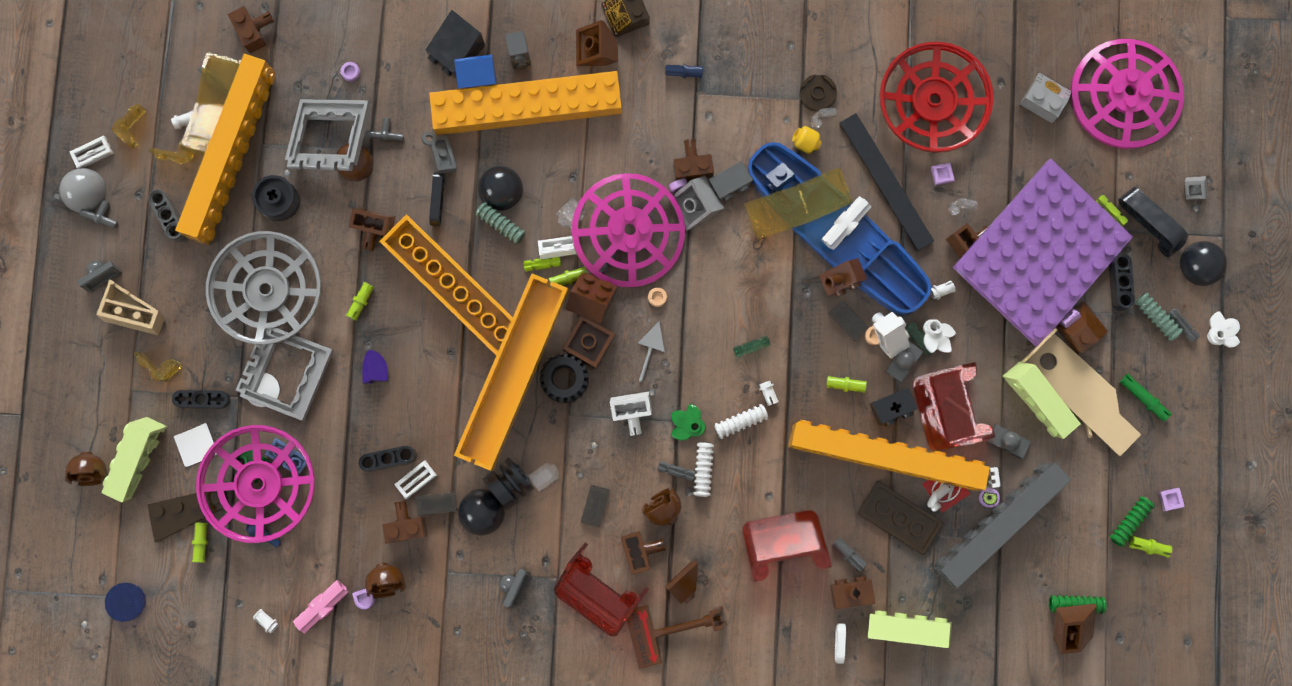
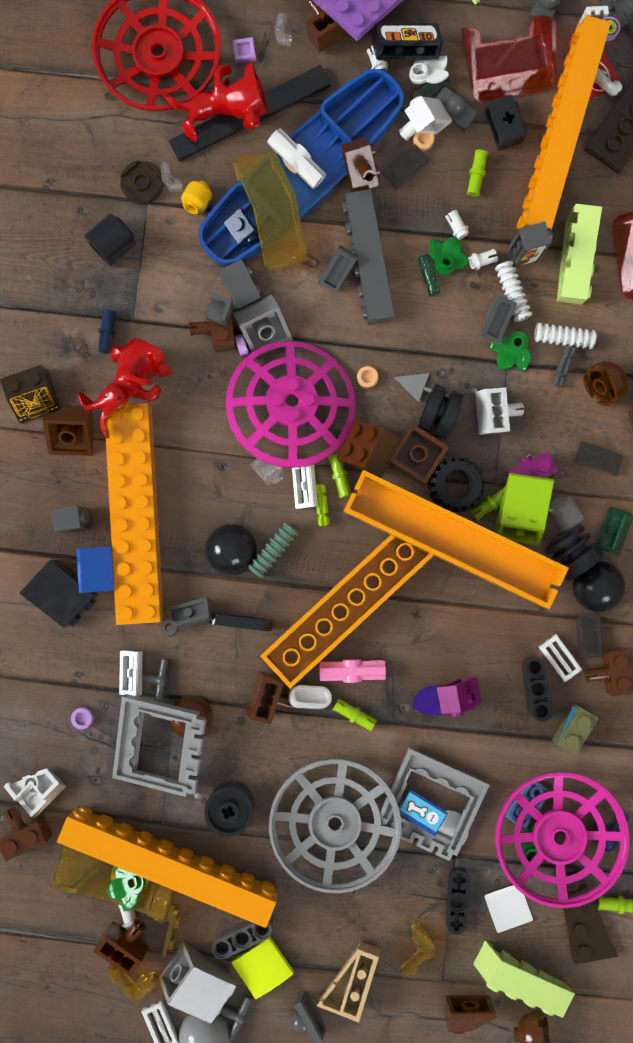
camera: 85 degrees left, 5 degrees up
none -> white slope [3,768,67,818]
none -> red animal [77,338,172,439]
none -> black piece [84,213,136,267]
none -> reddish brown brick [93,919,149,977]
none -> plate [107,867,146,912]
none -> white tile [119,650,143,696]
none -> slope [159,942,236,1024]
none -> red animal [163,61,268,142]
none -> dark grey panel [205,293,234,326]
none -> neon yellow slope [231,936,294,999]
none -> white tile [288,685,332,709]
none -> dark grey tile [318,245,358,293]
none -> bright pink piece [319,659,386,683]
none -> dark grey brick [342,189,394,325]
none -> black brick [372,23,443,60]
none -> slope [399,790,448,836]
none -> black wheel [417,383,464,439]
none -> green plate [428,237,469,276]
none -> magenta brick [437,677,481,717]
none -> white pin [445,210,469,240]
none -> reddish brown slope [446,995,496,1034]
none -> lime pin [470,485,506,522]
none -> dark grey tile [479,295,517,344]
none -> lime slope [495,473,554,545]
none -> magenta brick [505,451,558,478]
none -> dark grey brick [508,222,553,268]
none -> olive brick [551,703,599,756]
none -> yellowish green wedge [557,204,602,304]
none -> clear green slope [596,507,633,556]

